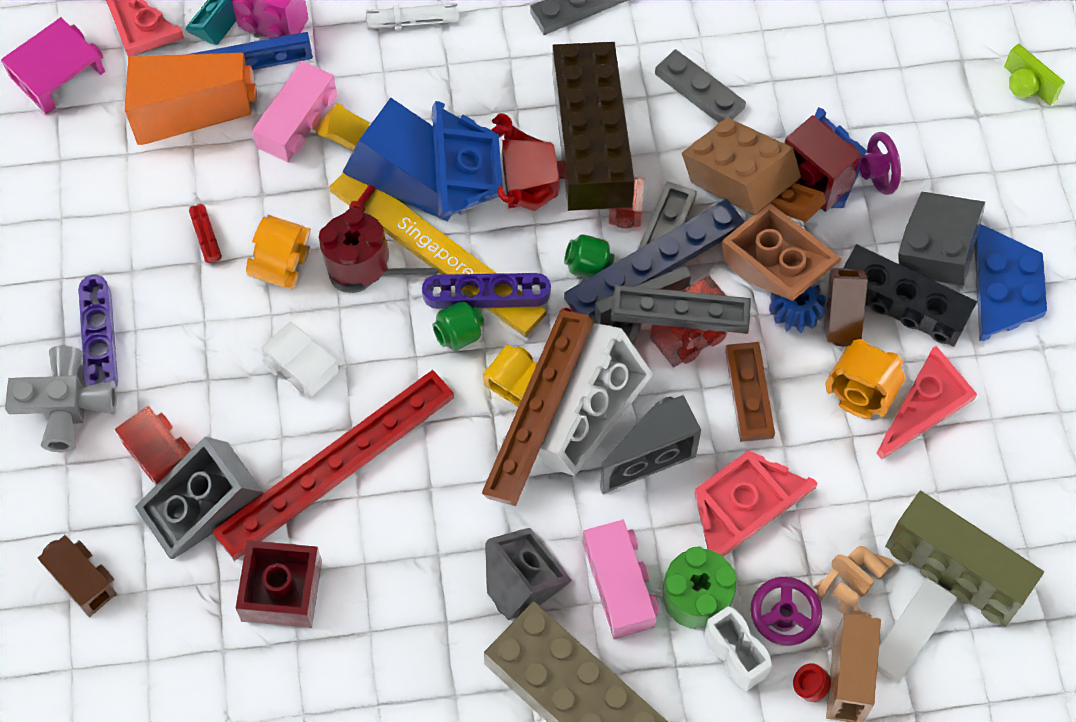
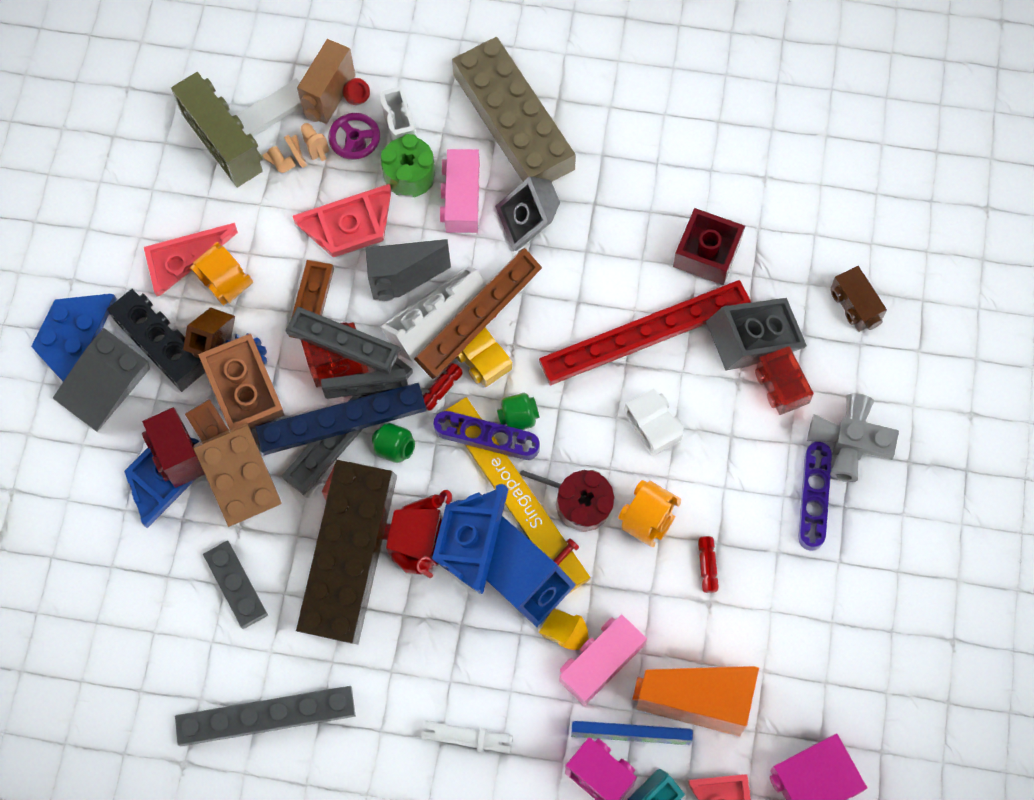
camera: 160 degrees left, 5 degrees up
magenta piece [859,132,901,195] -> none

